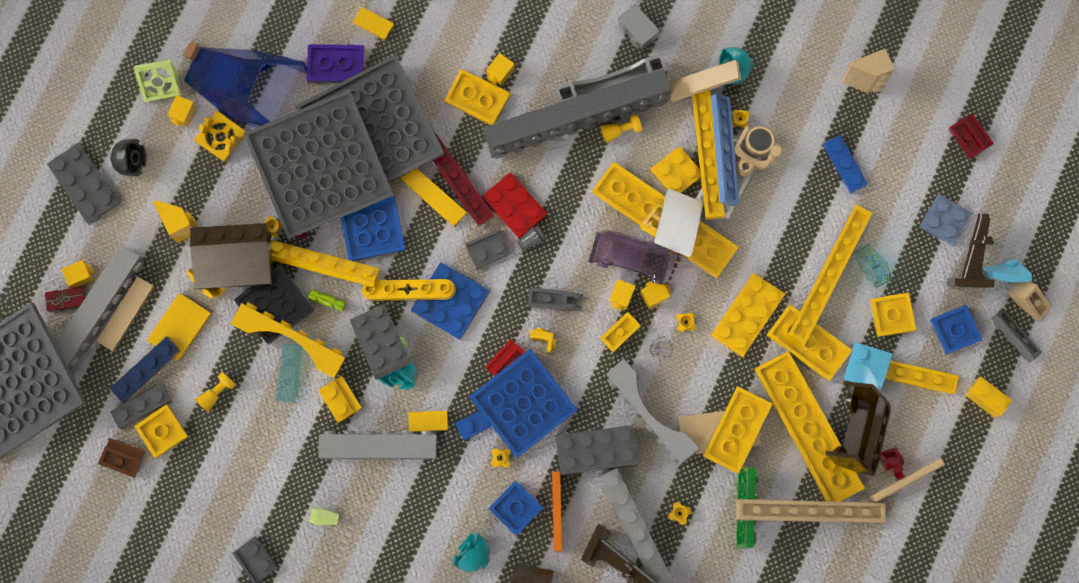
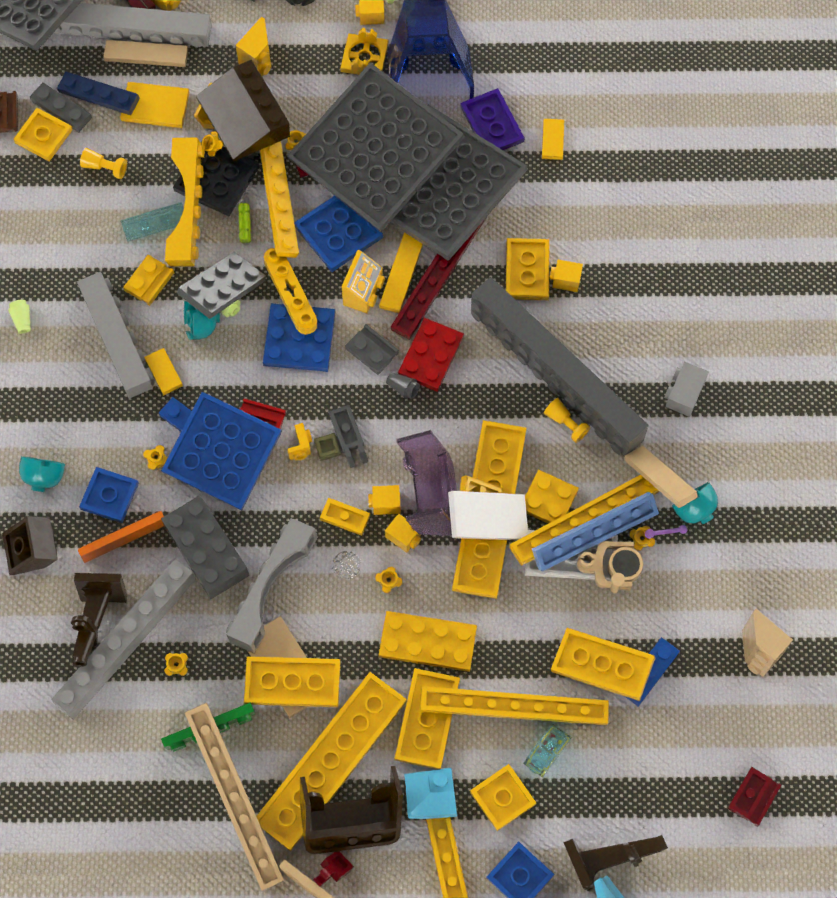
camera: 60 degrees right, 10 degrees down
light grey arch [554,53,668,103] -> none
sand blue plate [919,194,972,246] -> none
none -> yellow plate [202,131,223,157]
none -> olive tile [314,433,341,461]
none -> yellow slope [342,250,385,313]
none -> yellow plate [551,628,655,701]
none -> medium lavender hinge [645,525,688,539]

